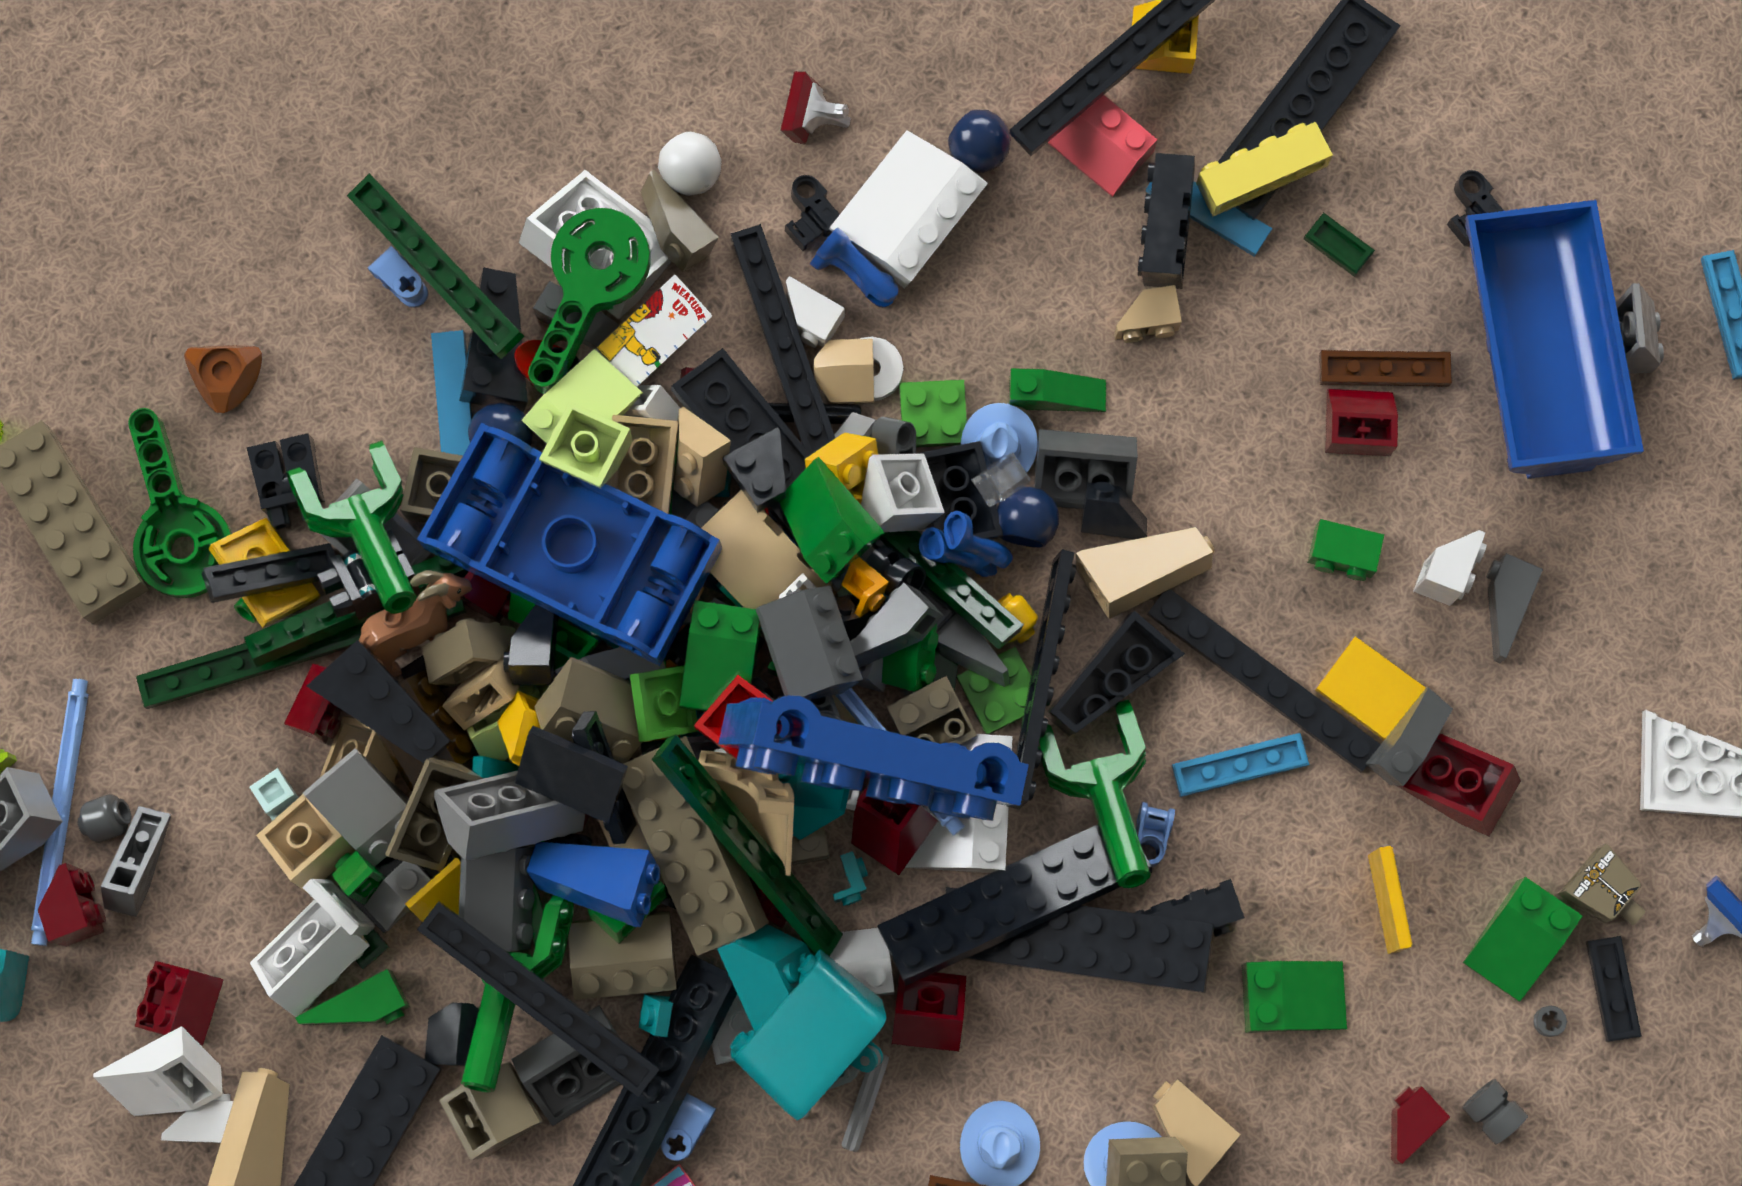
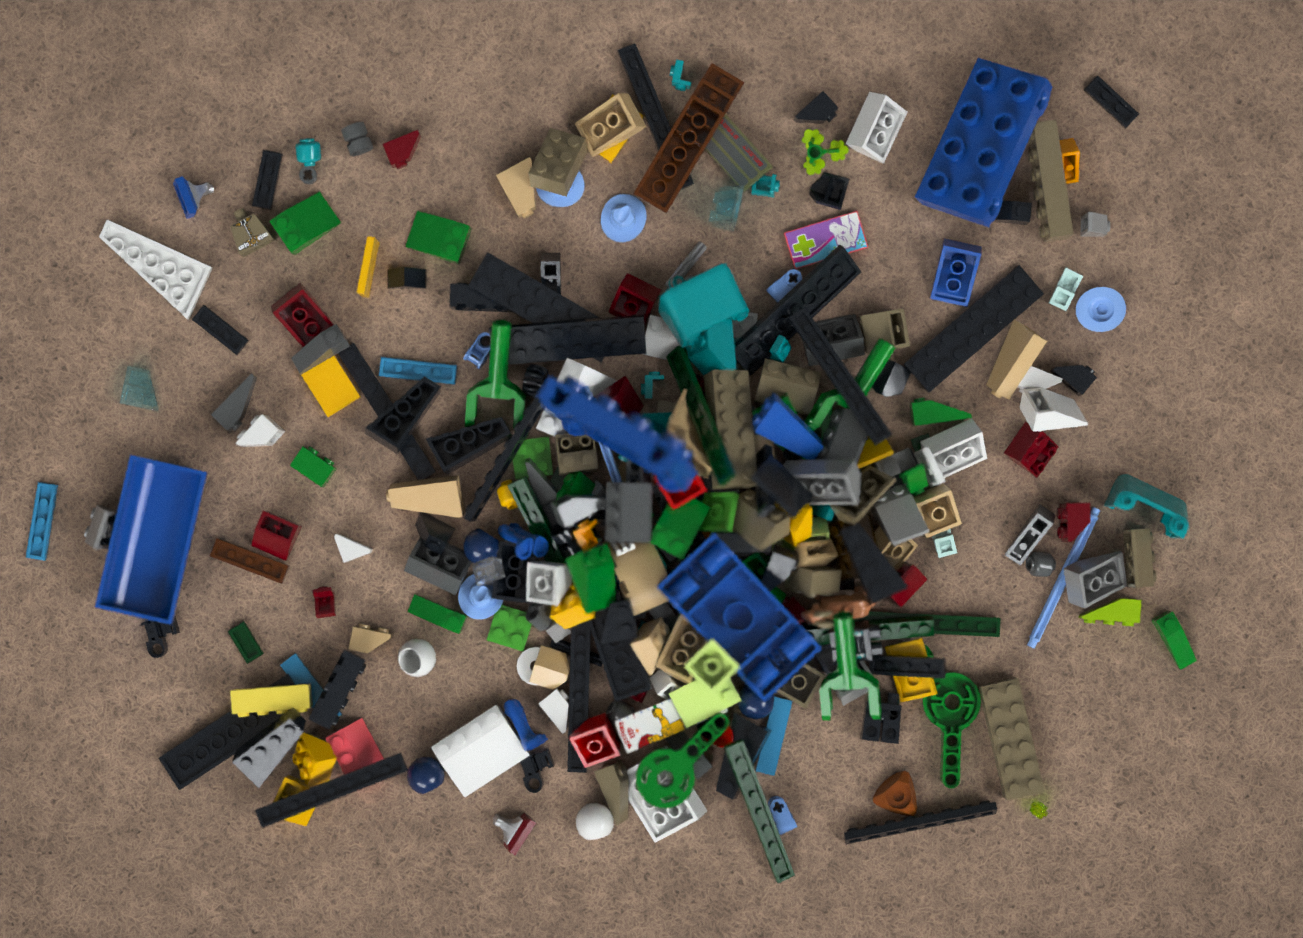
camera: 160 degrees left, 10 degrees up
none -> clear light blue slope [120,366,159,412]
none -> black tile [192,305,249,355]
none -> wedge [232,708,306,788]
none -> yellow slope [292,732,336,787]
none -> teal head [295,138,321,166]
none -> dark red bracket [312,586,336,618]
none -> white slope [334,534,373,563]
none -> black wedge [365,376,441,455]
none -> black slope [388,267,426,289]
none -> white helmet [398,639,436,677]
none -> black gear [522,364,548,397]
none -> black slope [541,253,561,295]
none -> red slope [569,713,621,768]
none -> dark grey head [606,700,635,725]
none -> black plate [844,800,997,845]
none -> black slope [1050,365,1097,396]

